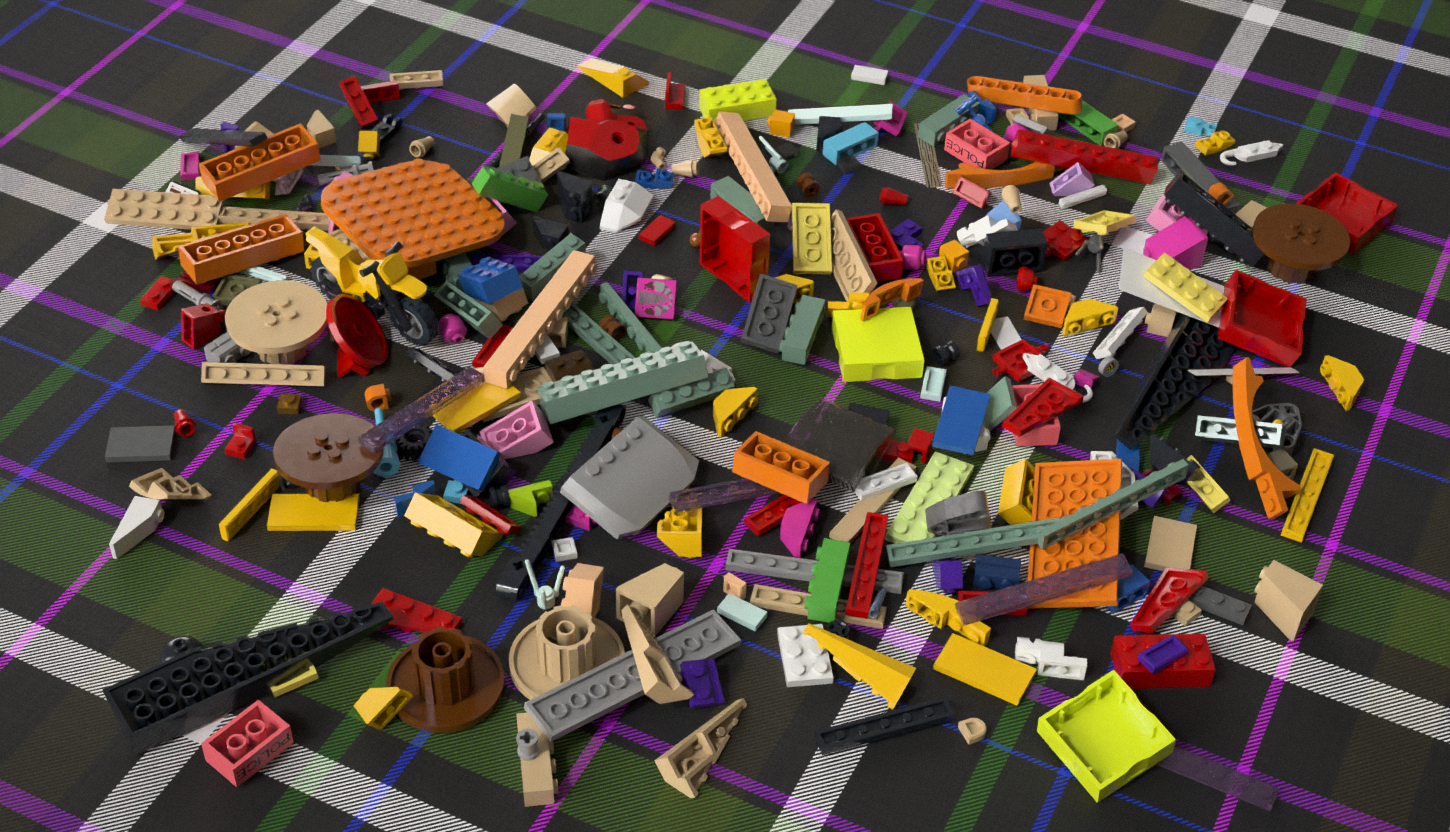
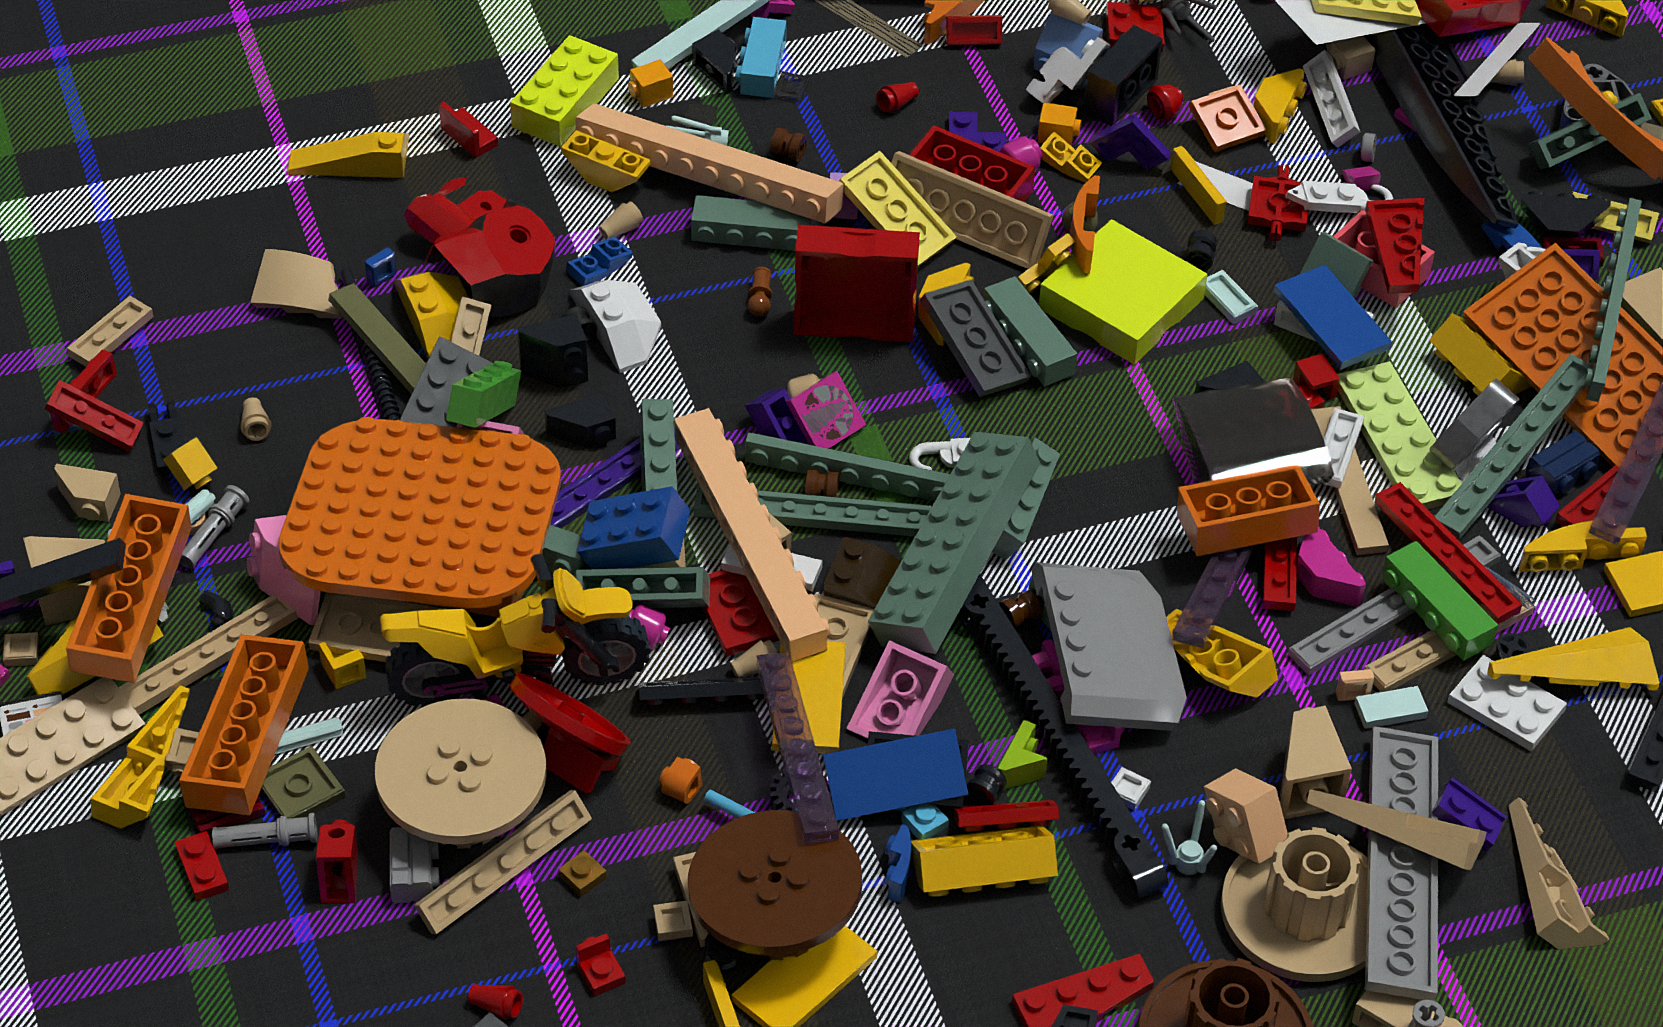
camera: 45 degrees left, 5 degrees up
red tile [639,215,675,246] -> none
tan arm [651,147,666,170] -> none
yellow slope [713,387,758,437] -> none

